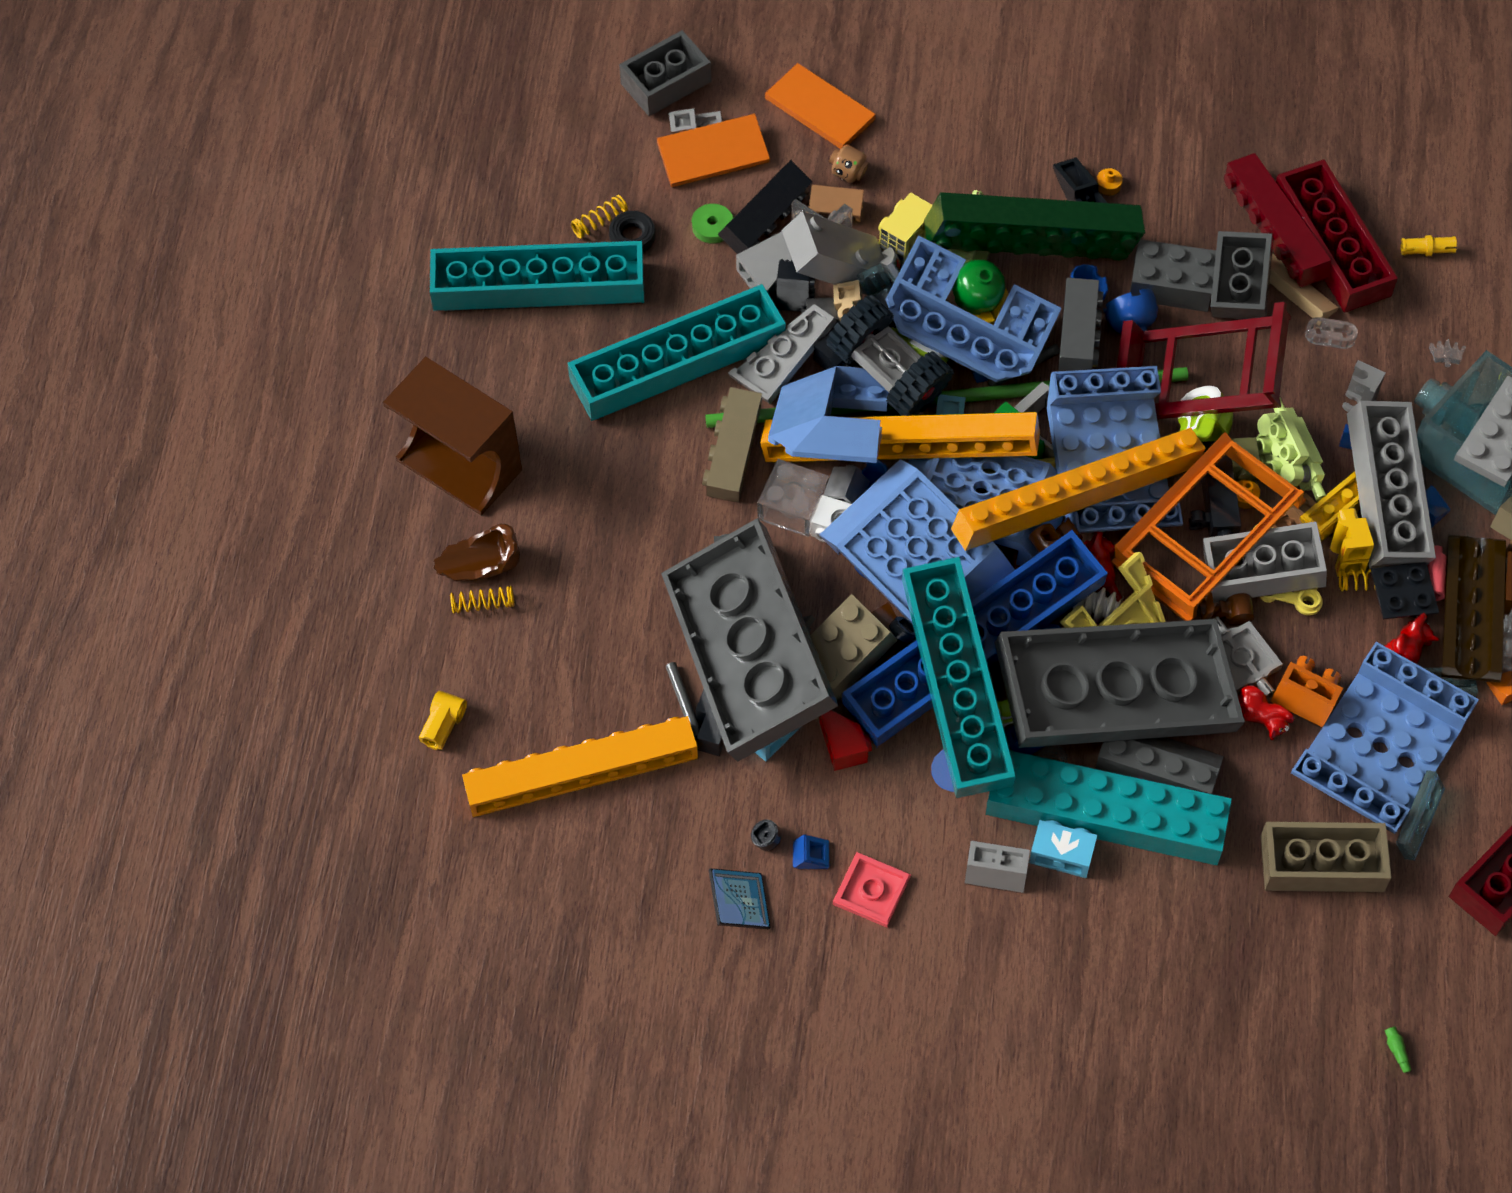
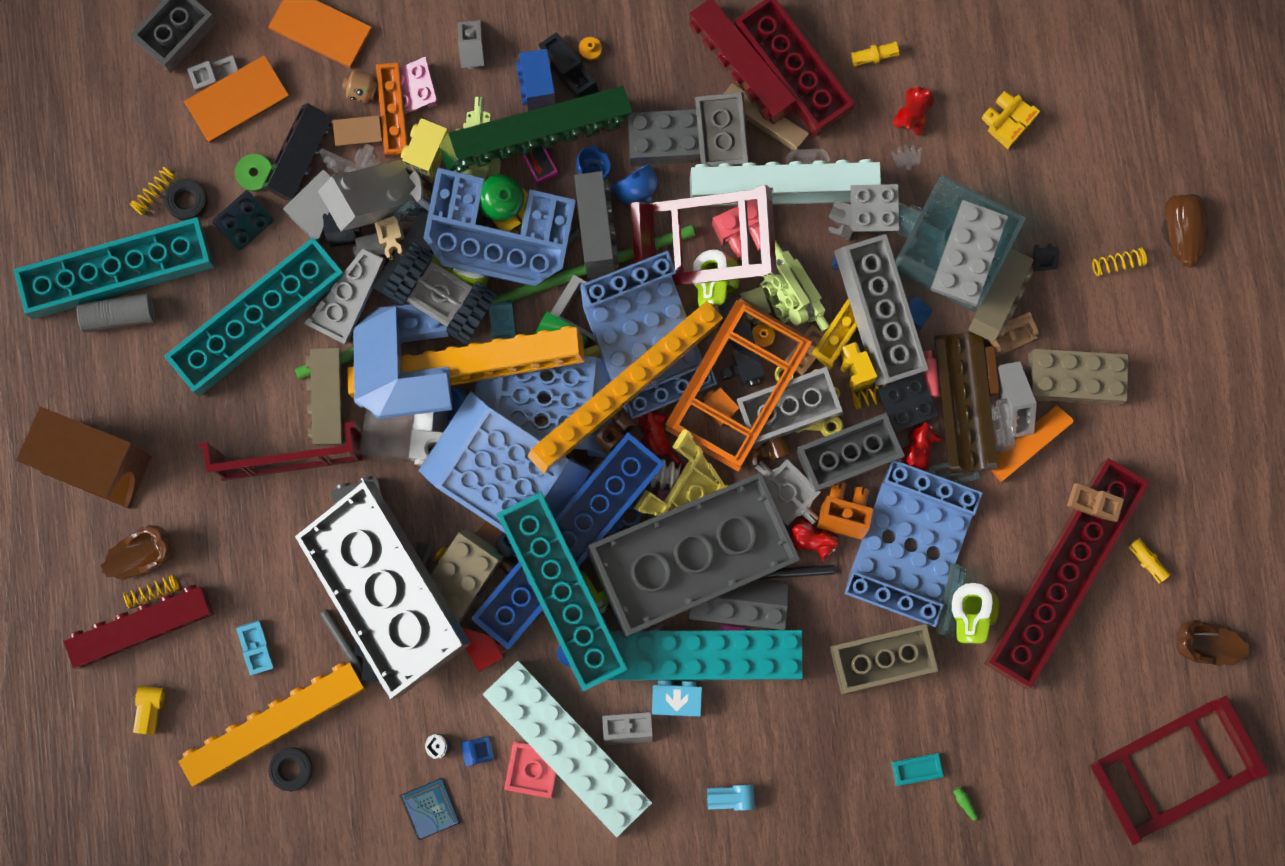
camera: 20 degrees left, 20 degrees up
none -> dark red brick [63,585,214,669]
none -> light grey piece [77,293,155,333]
none -> dark red piece [198,422,365,481]
none -> black bracket [212,190,273,251]
none -> medium azure slope [236,620,274,676]
none -> black tyre [268,748,313,792]
none -> orange slope [376,62,407,158]
none -> bright pink hinge [400,57,438,115]
none -> light grey slope [457,20,484,69]
none -> light aqua brick [483,661,652,837]
none -> blue brick [516,49,555,111]
none -> slope [520,146,558,184]
none -> light aqua piece [690,159,881,207]
none -> orange brick [703,387,740,427]
none -> medium azure piece [707,785,755,810]
none -> coral brick [712,200,761,260]
none -> black bar [763,565,834,579]
none -> dark grey slope [796,413,905,492]
none -> light grey hinge [850,184,899,232]
none -> teal tile [891,753,944,786]
none -> red animal [893,86,934,136]
none -> piece [952,583,1000,644]

